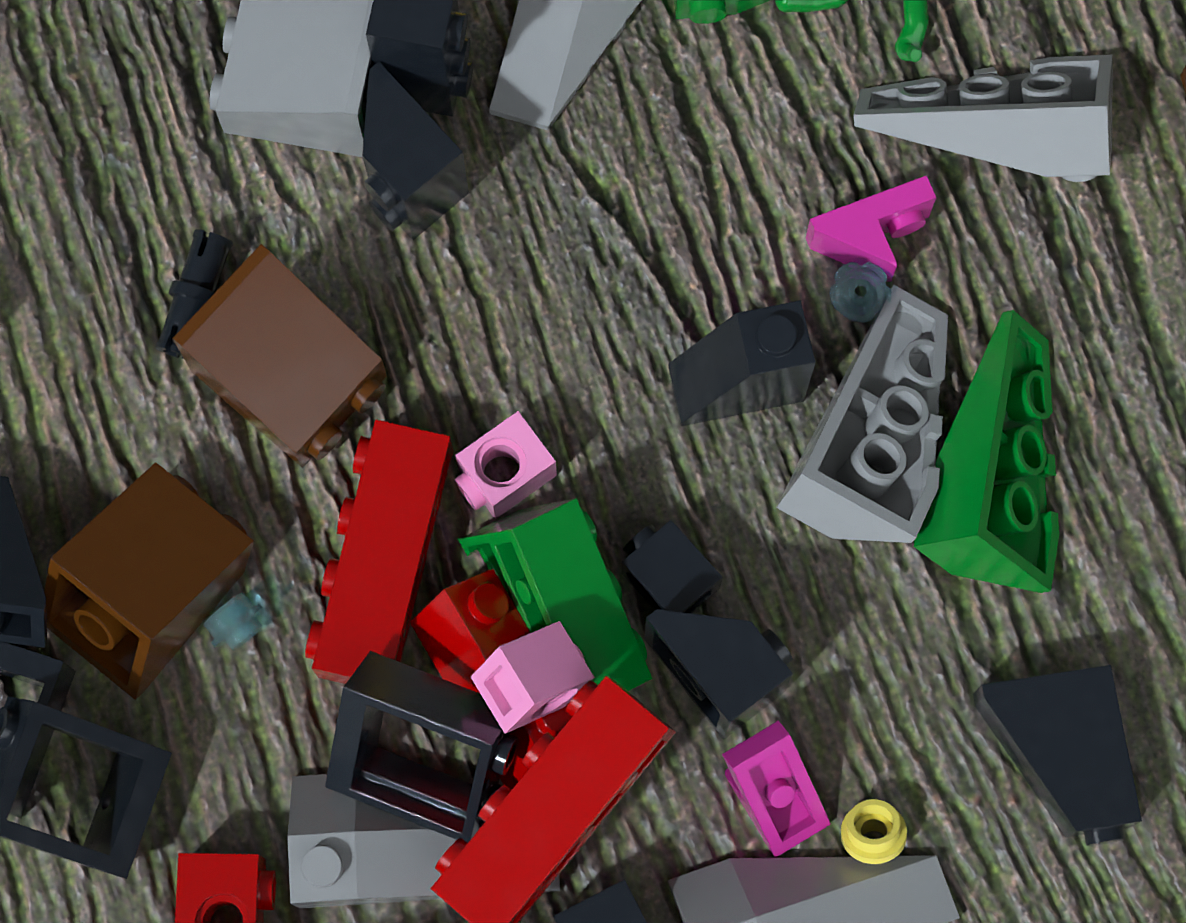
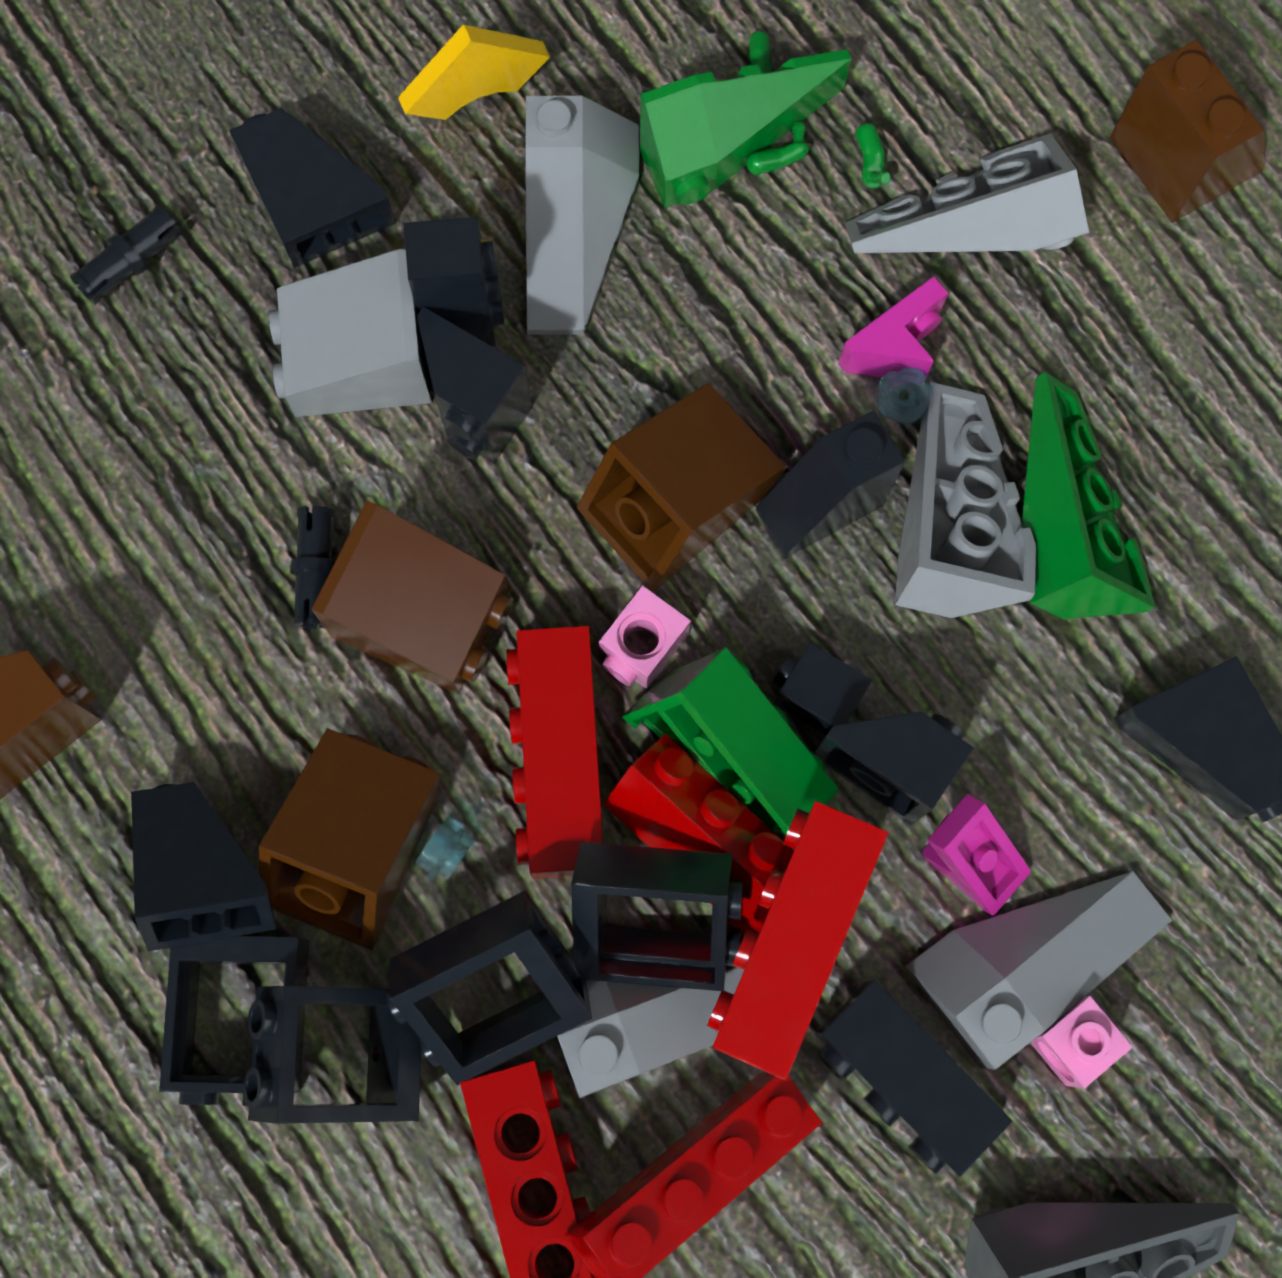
camera: 20 degrees left, 0 degrees up
bright pink brick [471,621,595,734] -> none
light yellow plate [841,799,907,864] -> none
none -> black window [386,890,592,1085]
none -> reddish brown slope [576,383,787,592]

